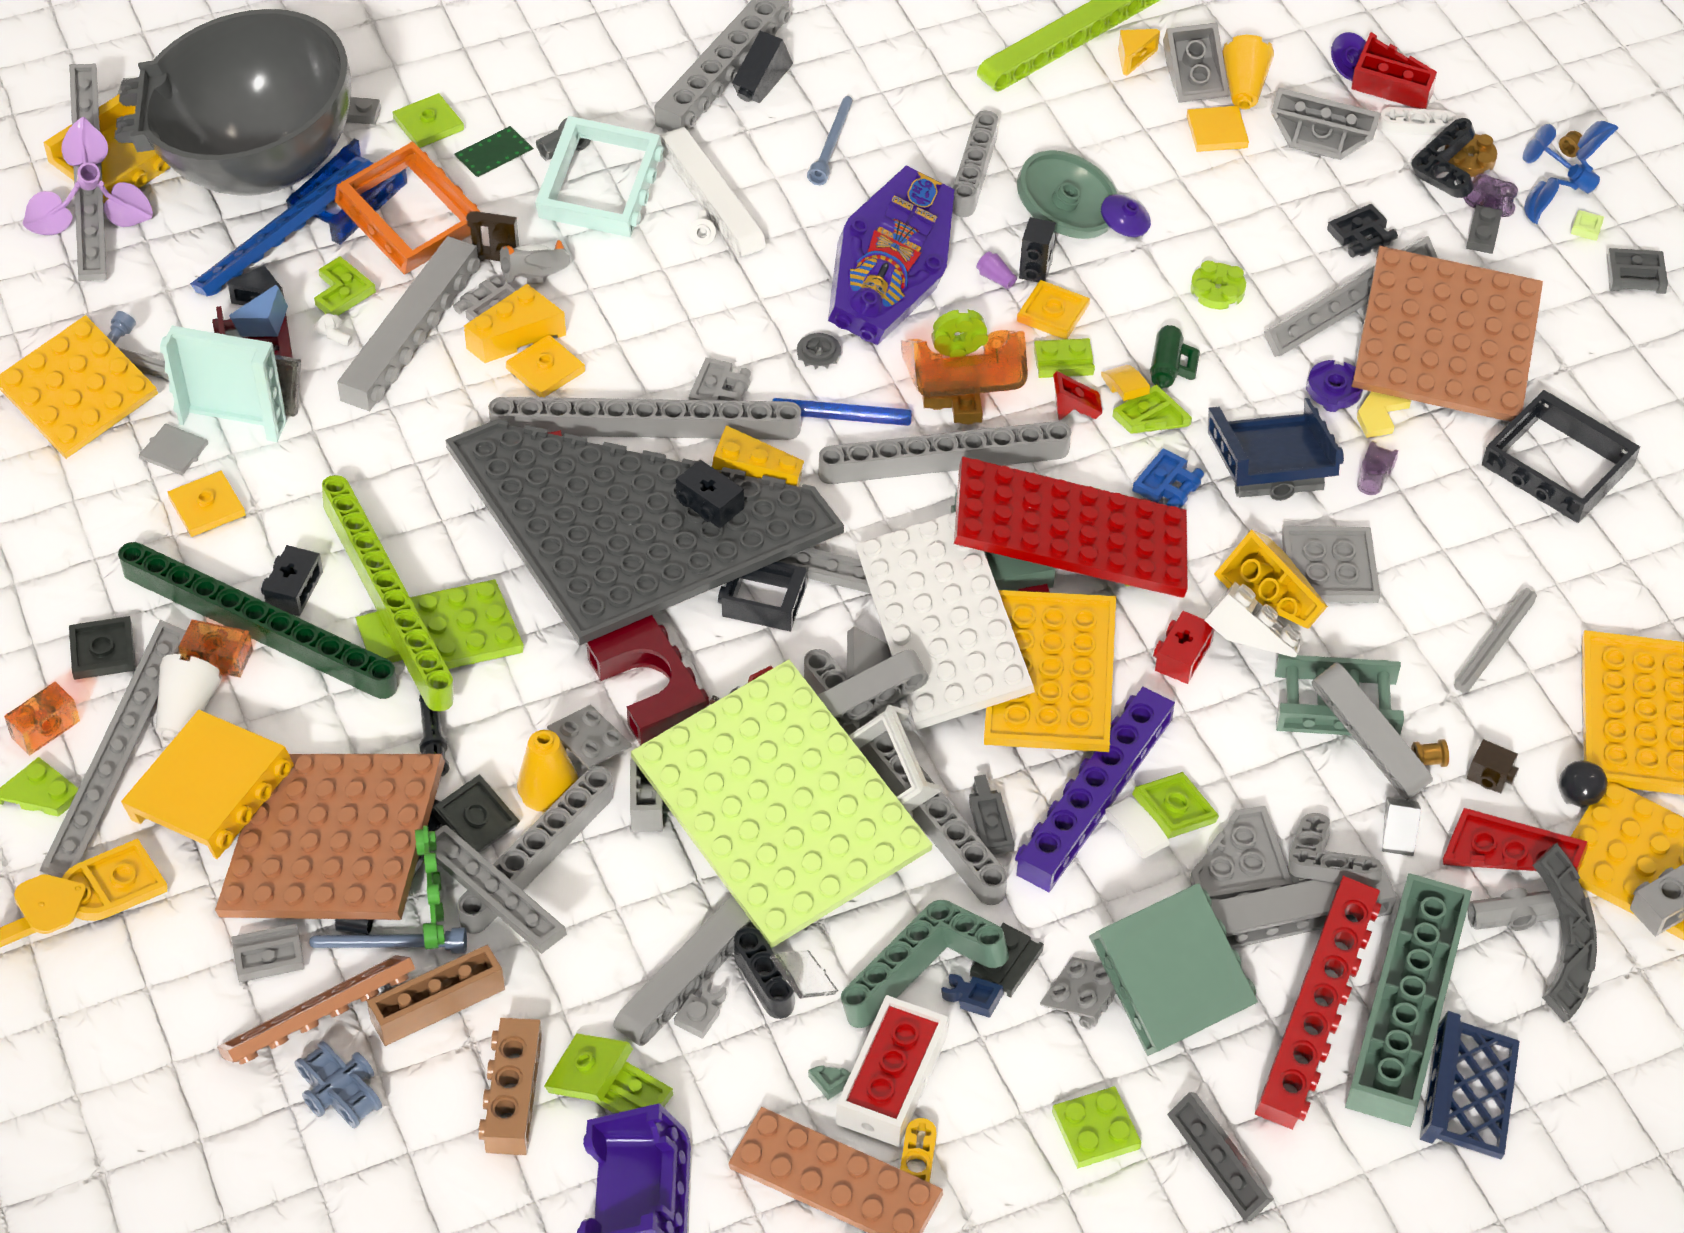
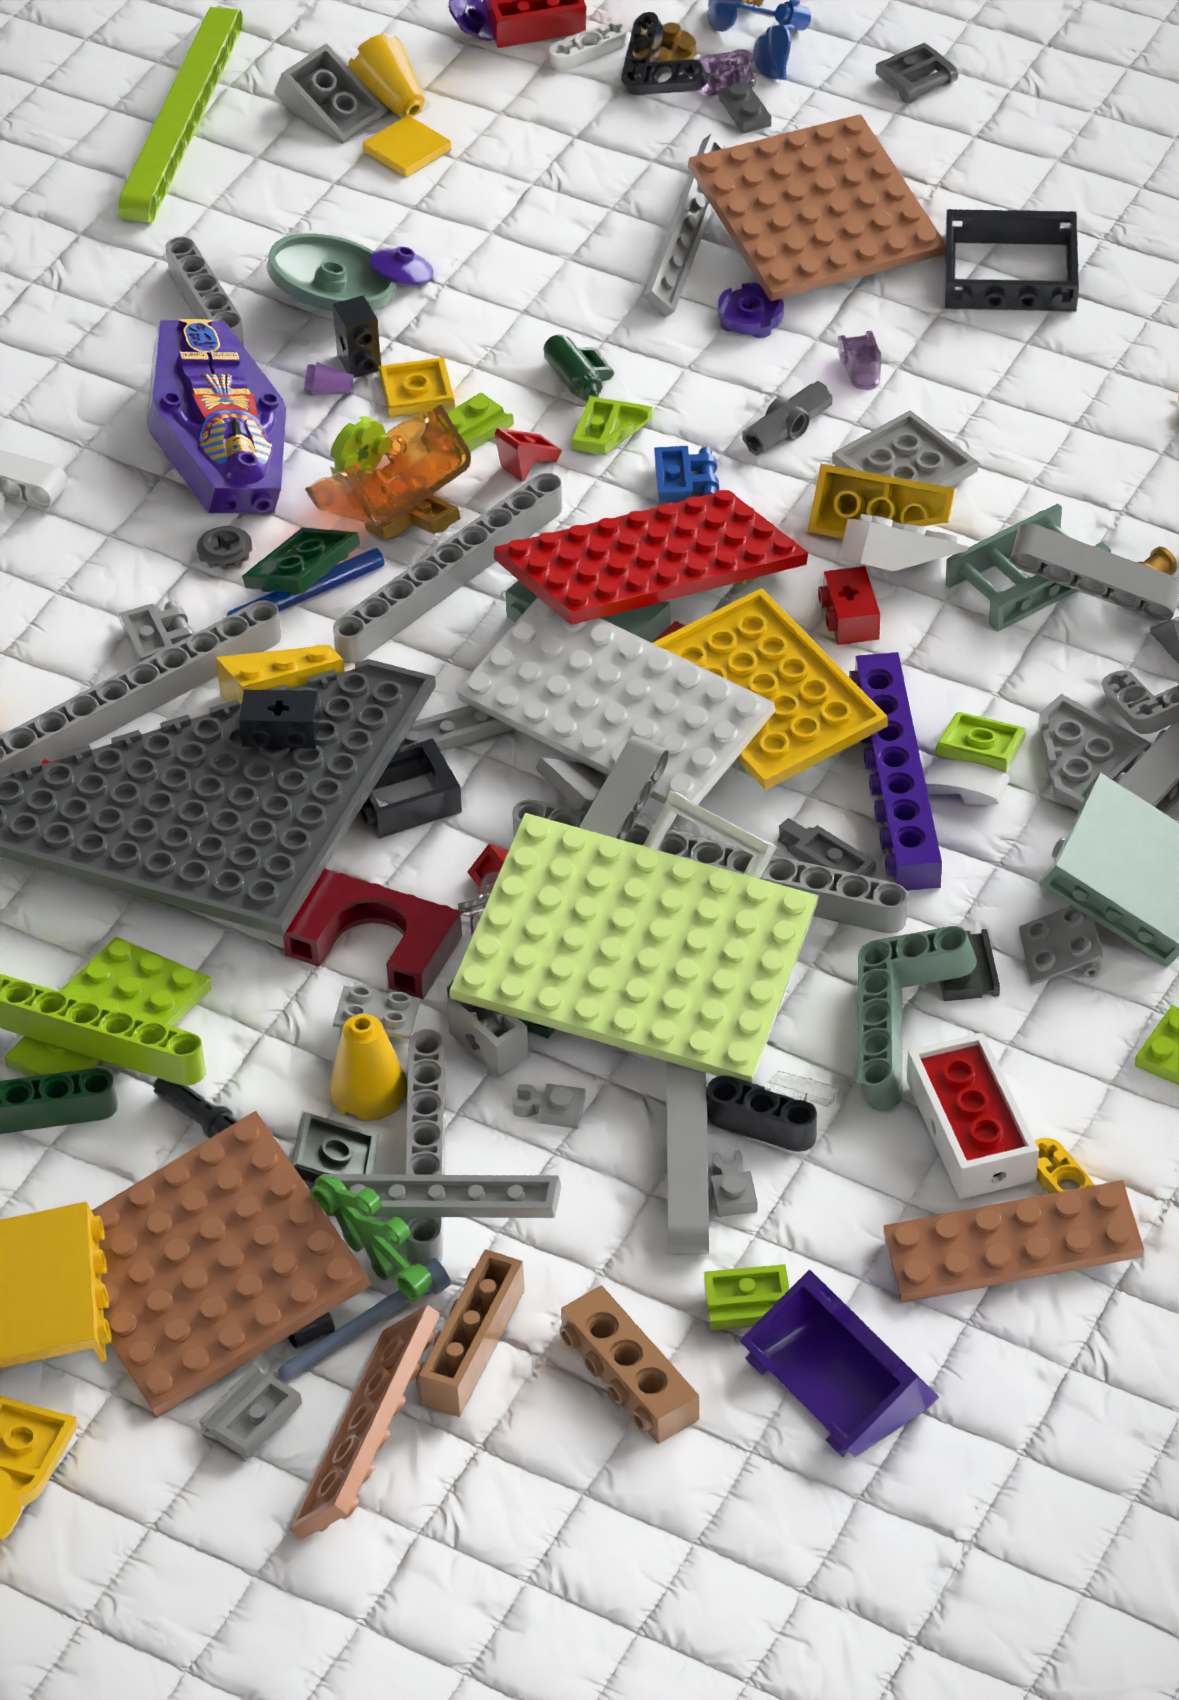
camera: 35 degrees left, 5 degrees down
sand blue axle [294,1041,382,1129] -> none
lime plate [544,1033,633,1102] -> none
sand blue piece [807,96,853,186] -> none
sand green tile [808,1065,851,1100] -> none
dark blue plate [941,974,1004,1018] -> none
yellow slope [1101,365,1150,401] -> none
yellow slope [1118,29,1160,76] -> none
lime plate [1191,260,1246,310] -> none
dark blue panel [1208,398,1344,486] -> none
light grey wedge [1271,87,1381,160] -> none
black plate [1327,203,1398,258] -> none
light yellow tile [1357,391,1411,438] -> none
light grey axle [1454,588,1537,694] -> none
yellowish green tile [1571,210,1604,241] -> none
none -> dark green plate [242,527,361,595]
none -> light grey plate [513,1083,586,1129]

